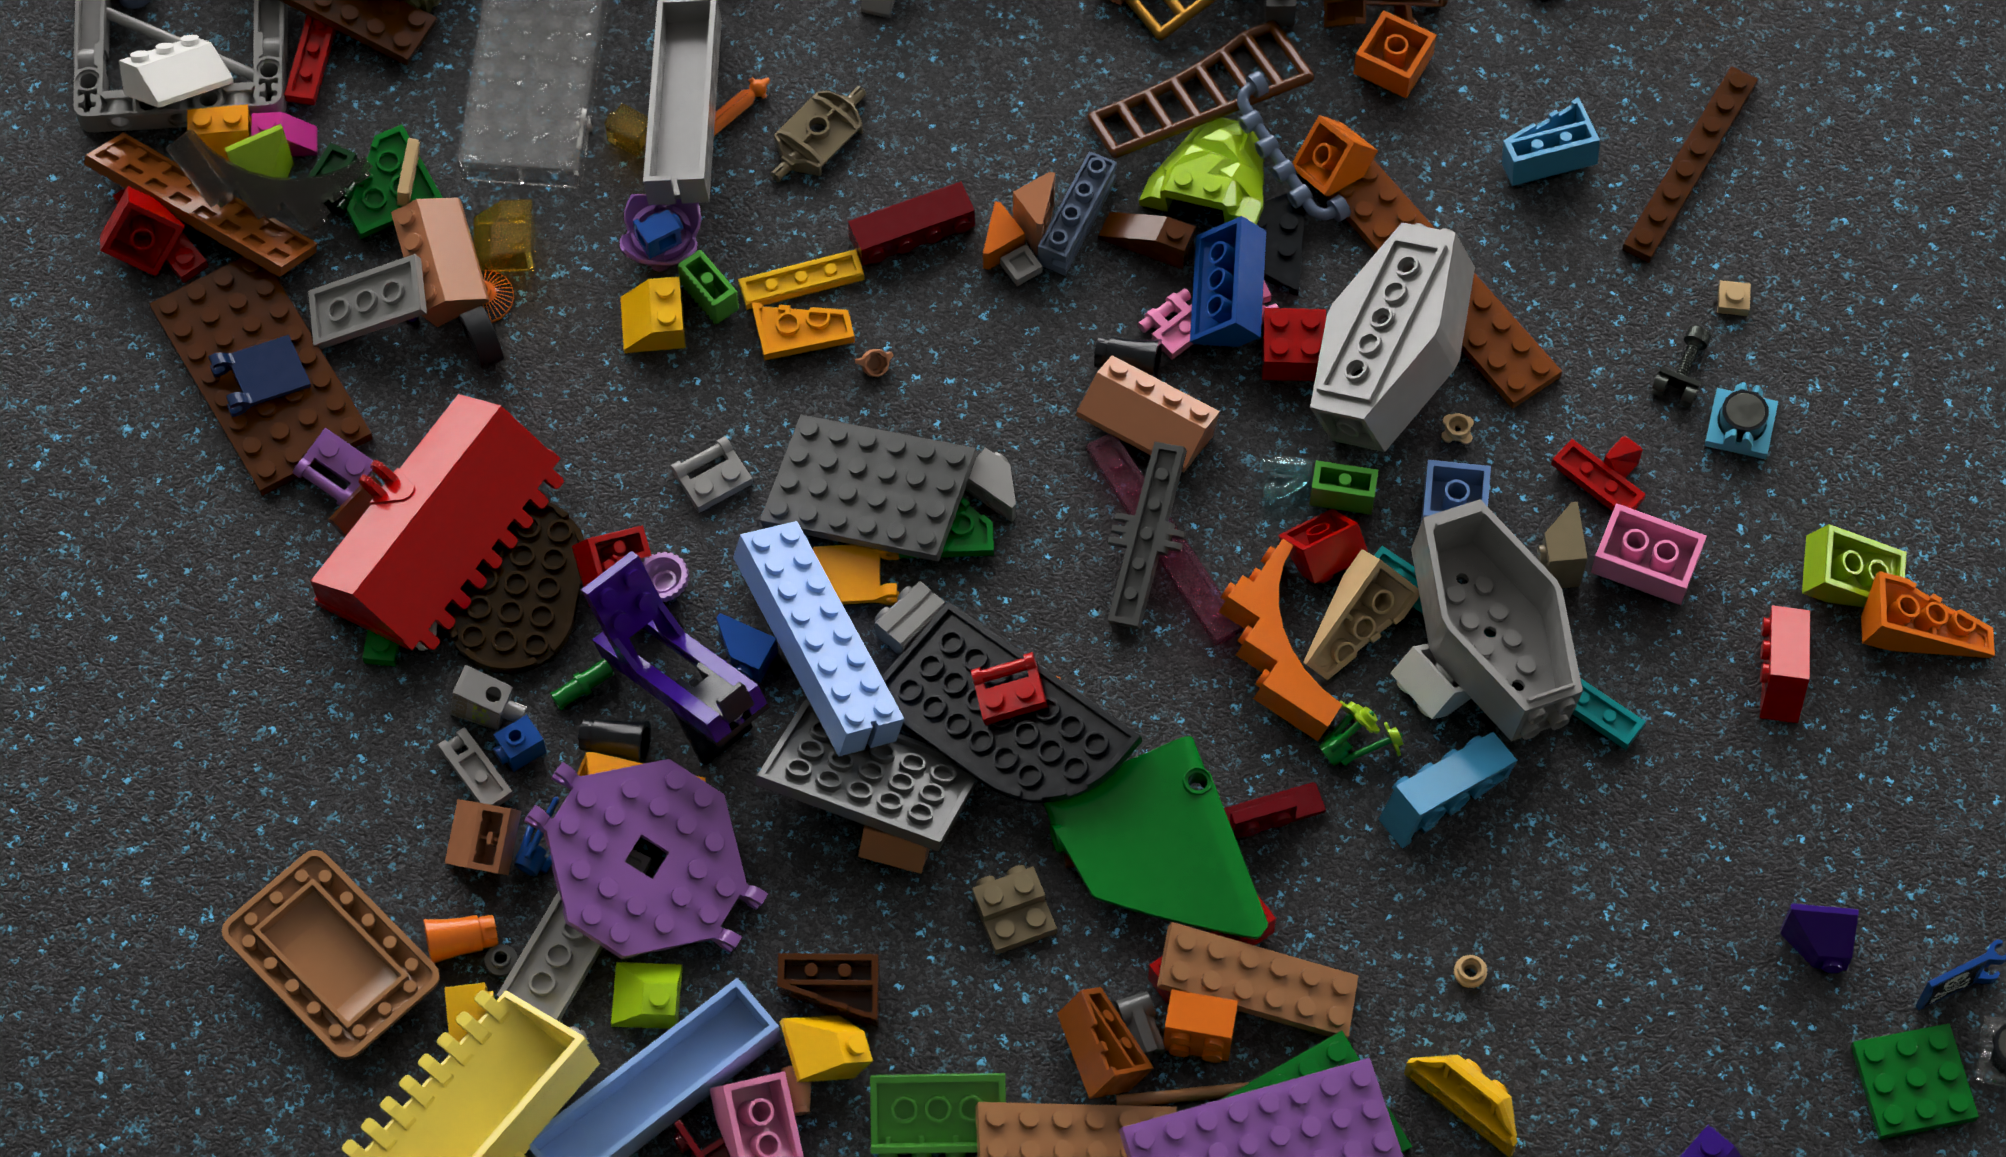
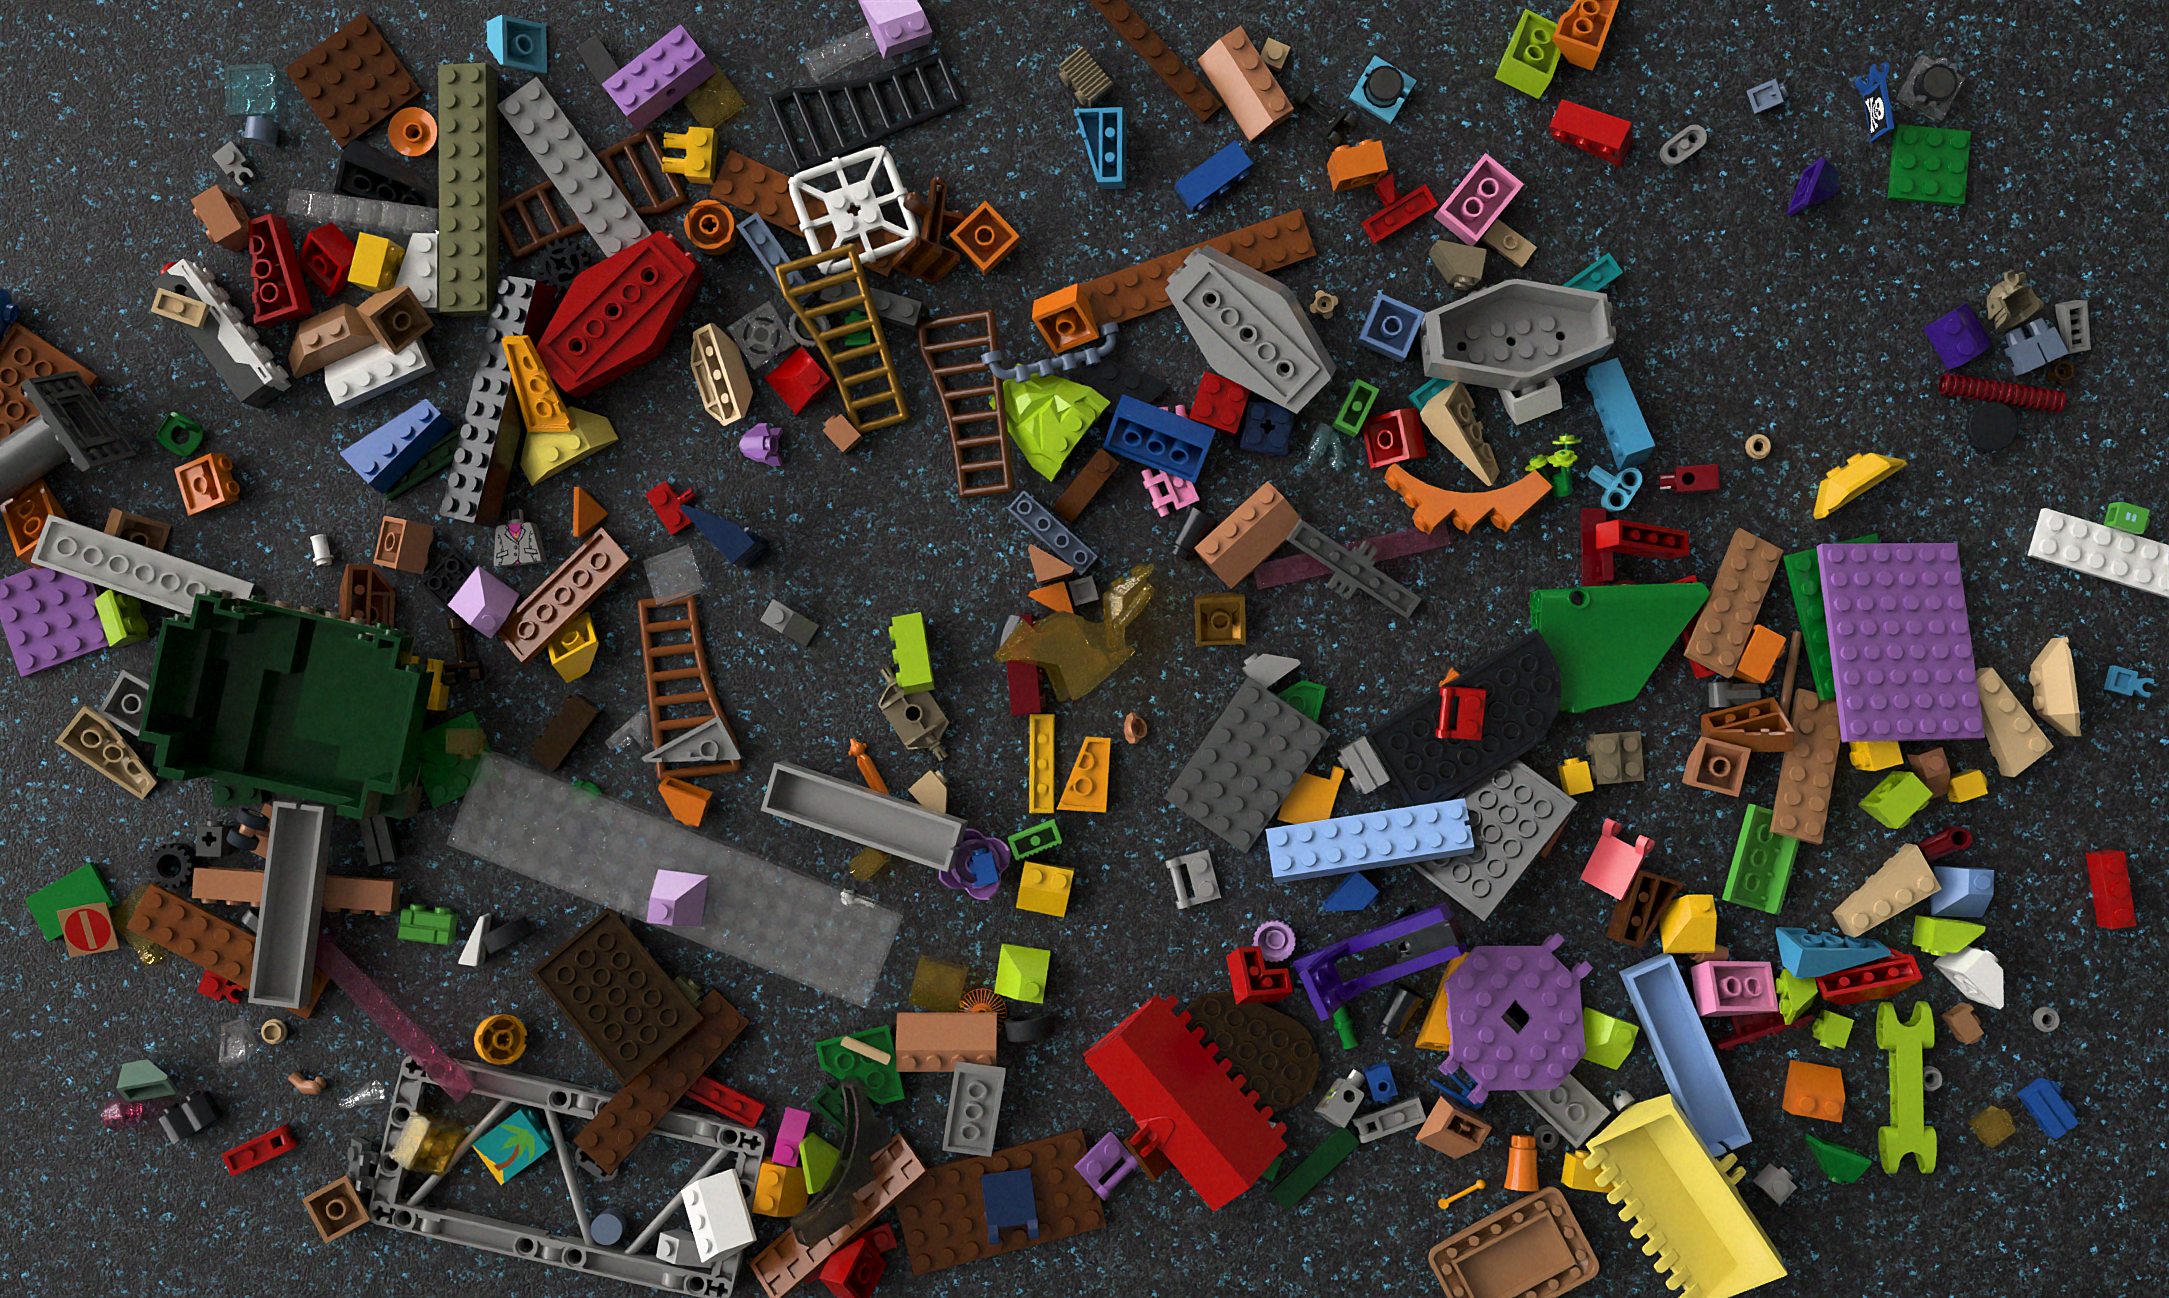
camera: 75 degrees left, 25 degrees up
none -> light grey slope [656,1229,714,1268]
none -> lime brick [889,612,935,695]
none -> tan slope [908,769,948,814]
none -> clear yellow piece [993,563,1155,702]
none -> lime slope [994,943,1050,1004]
none -> dark tan brick [1059,47,1113,108]
none -> blue brick [1175,140,1253,212]
none -> pearl gold slope [1195,592,1246,647]
none -> nougat slope [1197,25,1294,142]
none -> dark blue brick [1239,399,1295,456]
none -> dark green tile [1270,1127,1360,1210]
none -> orange brick [1327,139,1388,193]
none -> light orange hinge [1438,1179,1486,1209]
none -> tan plate [1481,219,1537,269]
none -> yellow brick [1558,757,1594,796]
none -> coral flag [1580,818,1656,901]
none -> medium azure beam [1588,465,1642,512]
none -> red brick [1596,519,1689,560]
none -> dark red torso [1659,464,1719,495]
none -> light grey plate [1660,125,1707,166]
none -> nougat slope [1682,736,1751,797]
none -> sand blue bracket [1747,78,1788,115]

